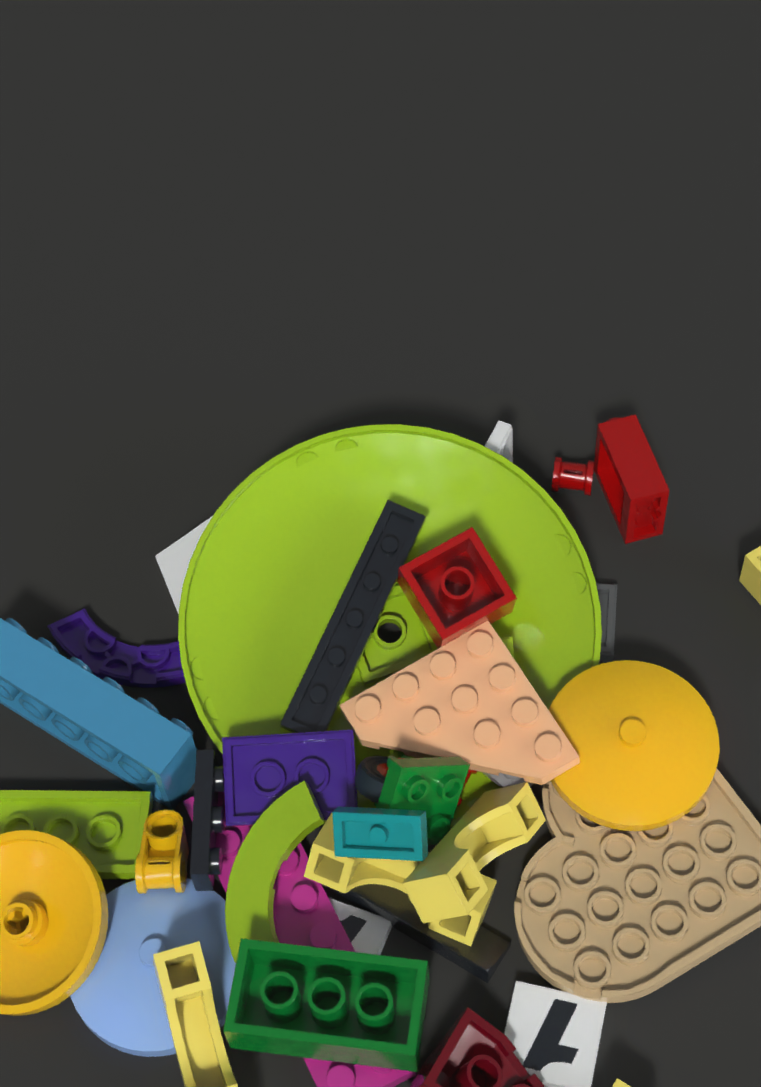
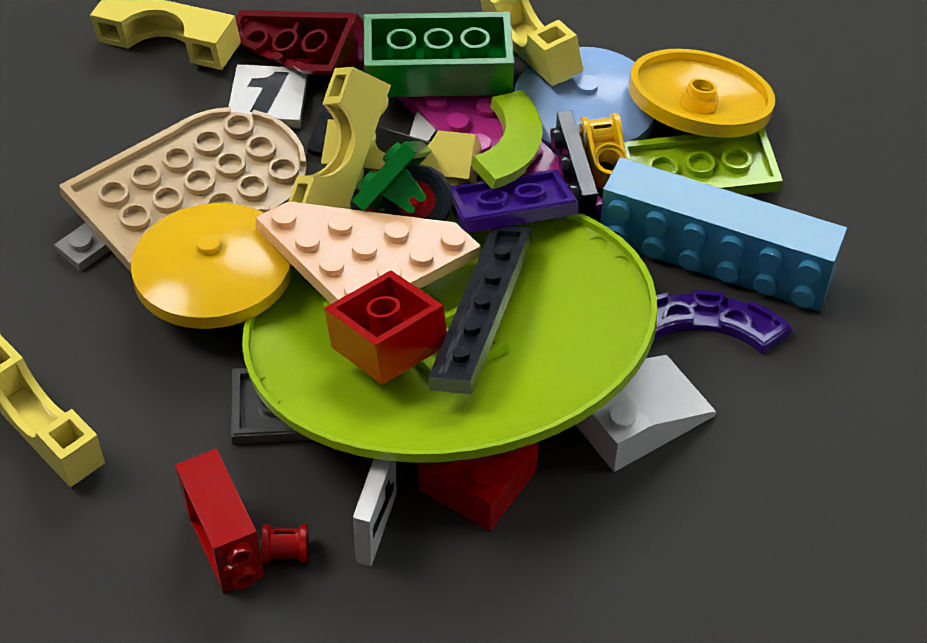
camera: 165 degrees right, 5 degrees down
teal plate [332,806,428,861] -> none

